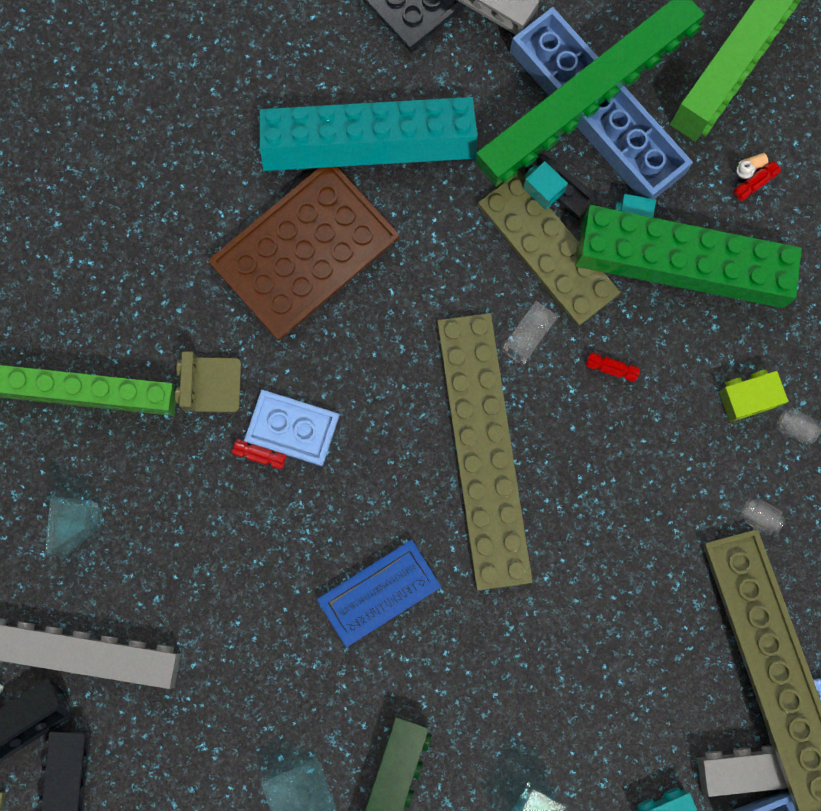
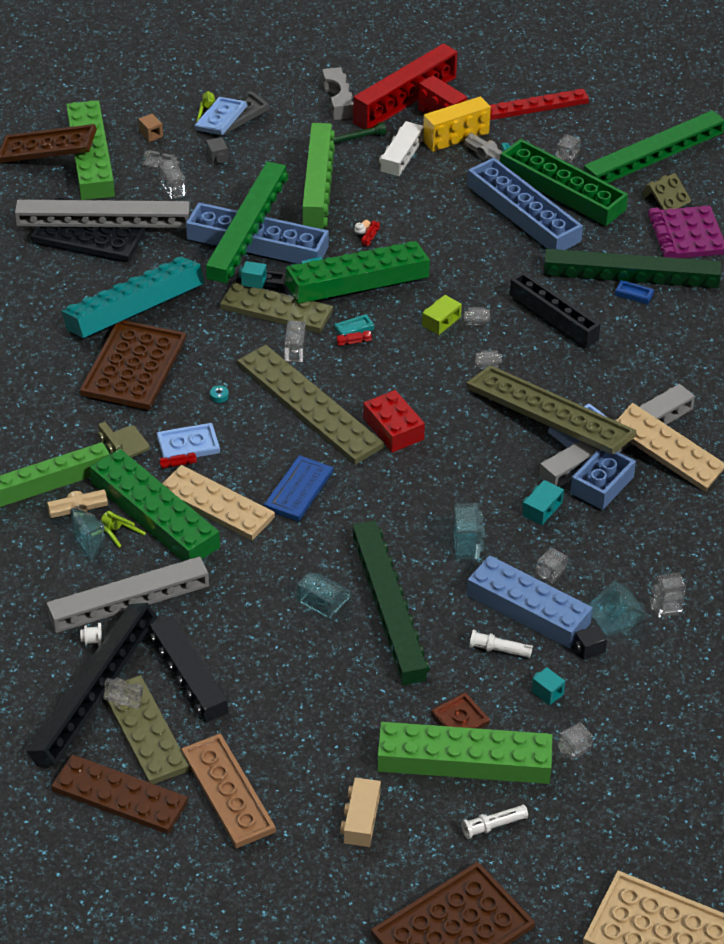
camera: 30 degrees left, 35 degrees down
none -> tan piece [47,489,108,518]
none -> green brick [90,449,220,561]
none -> lime plant [101,511,146,548]
none -> tan plate [162,465,275,541]
none -> teal tile [210,385,229,403]
none -> teal tile [334,314,374,336]
none -> red brick [363,390,425,453]

